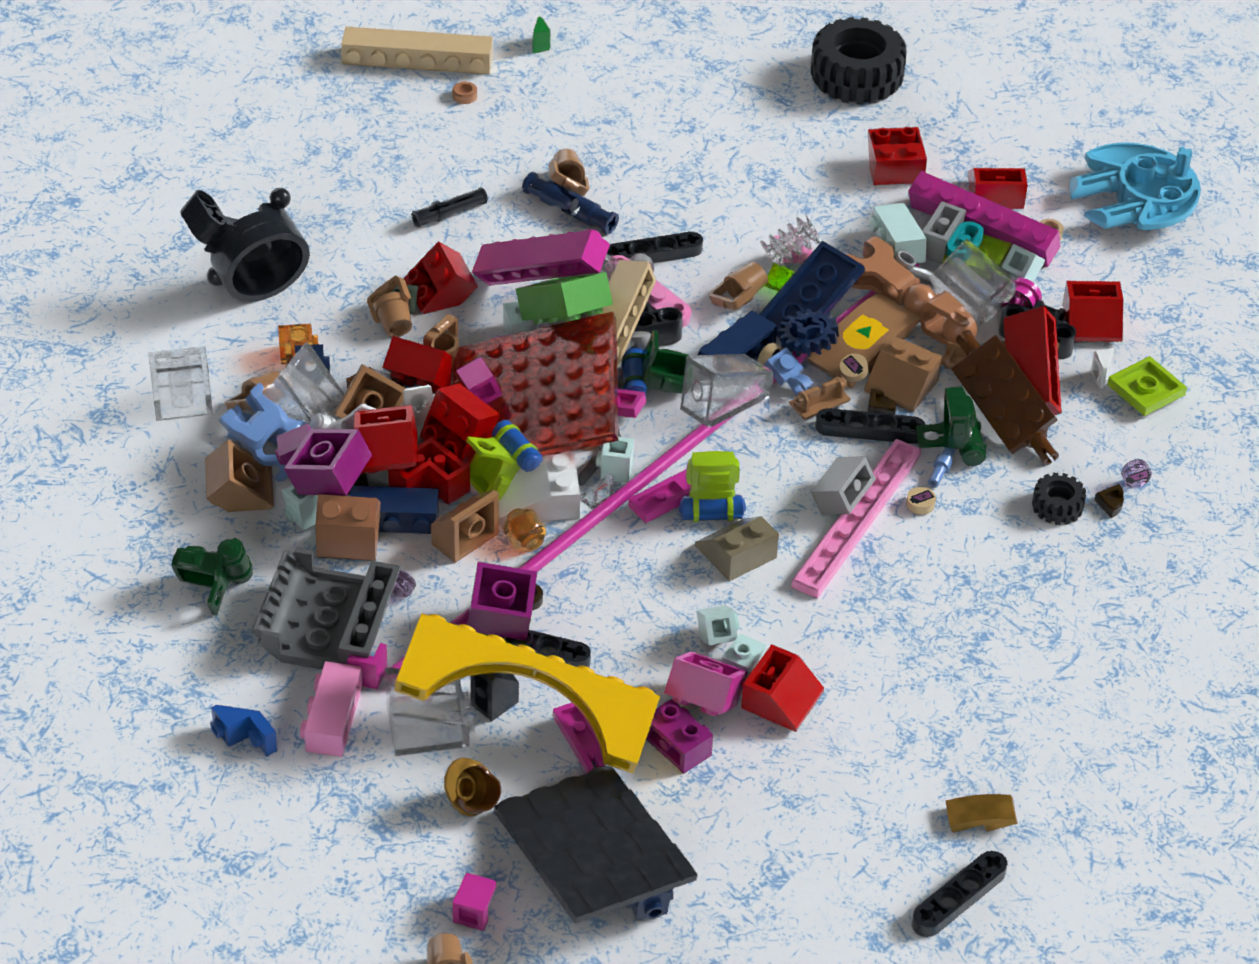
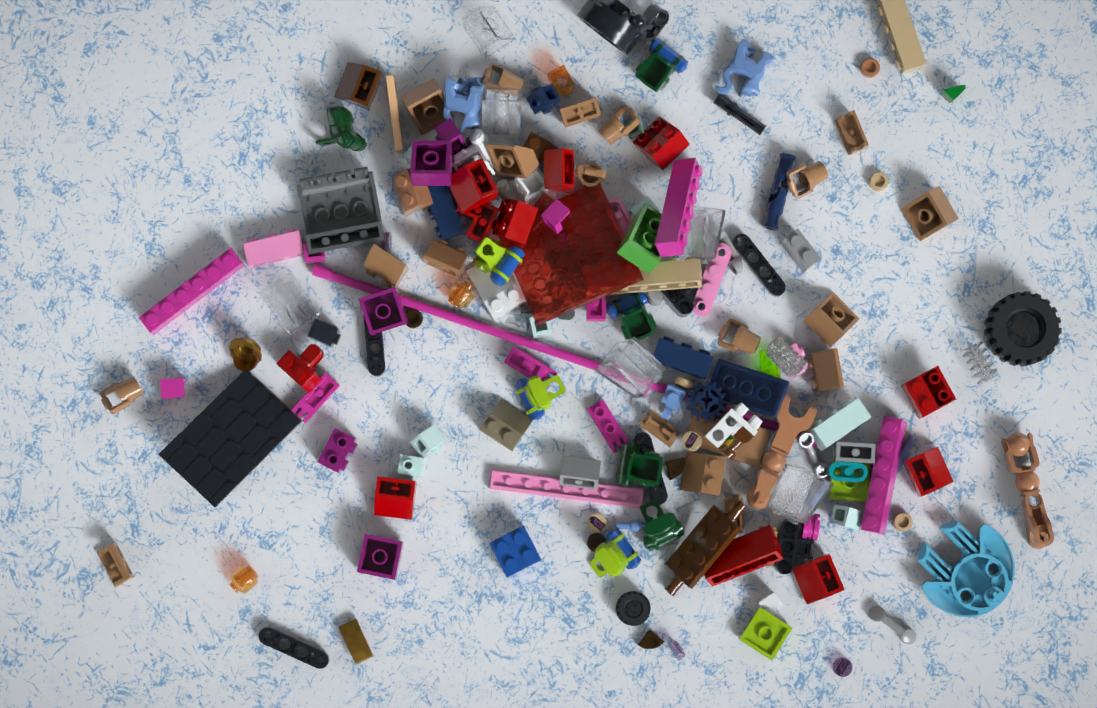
camera: 70 degrees right, 40 degrees up
blue slope [210,704,278,756] -> none
yellow arch [394,613,660,774] -> none
dark pink brick [664,651,748,716] -> none
none -> dark pink brick [139,248,245,335]
none -> clear orange head [229,565,259,594]
none -> red brick [276,344,324,393]
none -> reddish brown slope [334,62,383,111]
none -> magenta brick [357,534,404,580]
none -> medium nougat slope [363,244,409,288]
none -> light nougat tile [386,75,404,154]
none -> blue brick [489,525,542,578]
none -> medium nougat hinge [558,97,602,128]
none -> dark pink hinge [587,399,629,453]
none -> dark brown tile [587,533,606,552]
none -> lime piece [589,528,641,578]
none -> dark green piece [615,442,663,487]
none -> dark green piece [635,38,688,92]
none -> white hips [705,403,762,460]
none -> medium blue animal [715,39,774,97]
none -> light grey brick [781,228,821,273]
none -> medium nougat slope [804,292,859,348]
none -> medium nougat slope [808,348,844,392]
none -> clear purple tile [832,657,852,677]
none -> medium nougat hinge [834,110,869,155]
none -> light grey bar [868,606,916,644]
none -> tan tile [869,172,889,192]
none -> medium nougat slope [901,186,959,241]
none -> clear piece [962,341,998,385]
none -> nougat piece [1001,432,1054,549]

